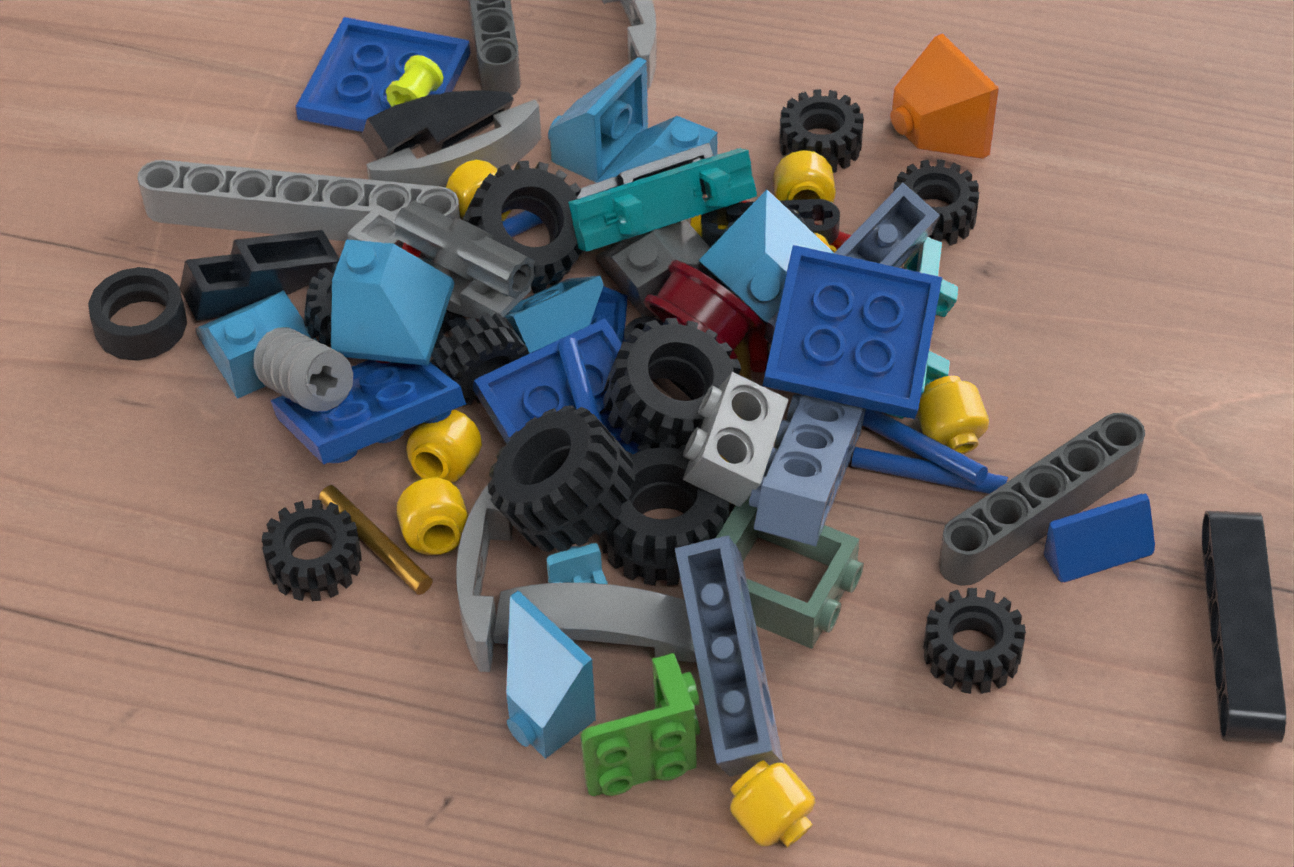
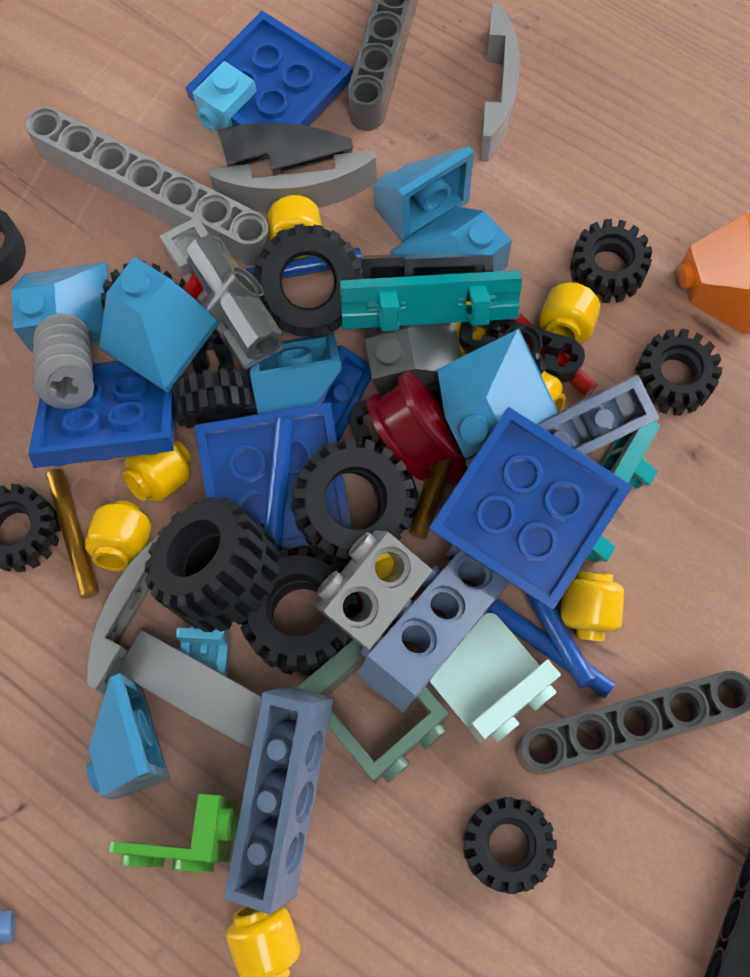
camera: 25 degrees right, 20 degrees up
black slope [180,230,340,321] -> none
neon yellow bush [386,55,444,106] -> none
blue slope [1043,493,1155,582] -> none
none -> medium azure bracket [192,61,257,131]
none -> light aqua bracket [429,613,561,745]

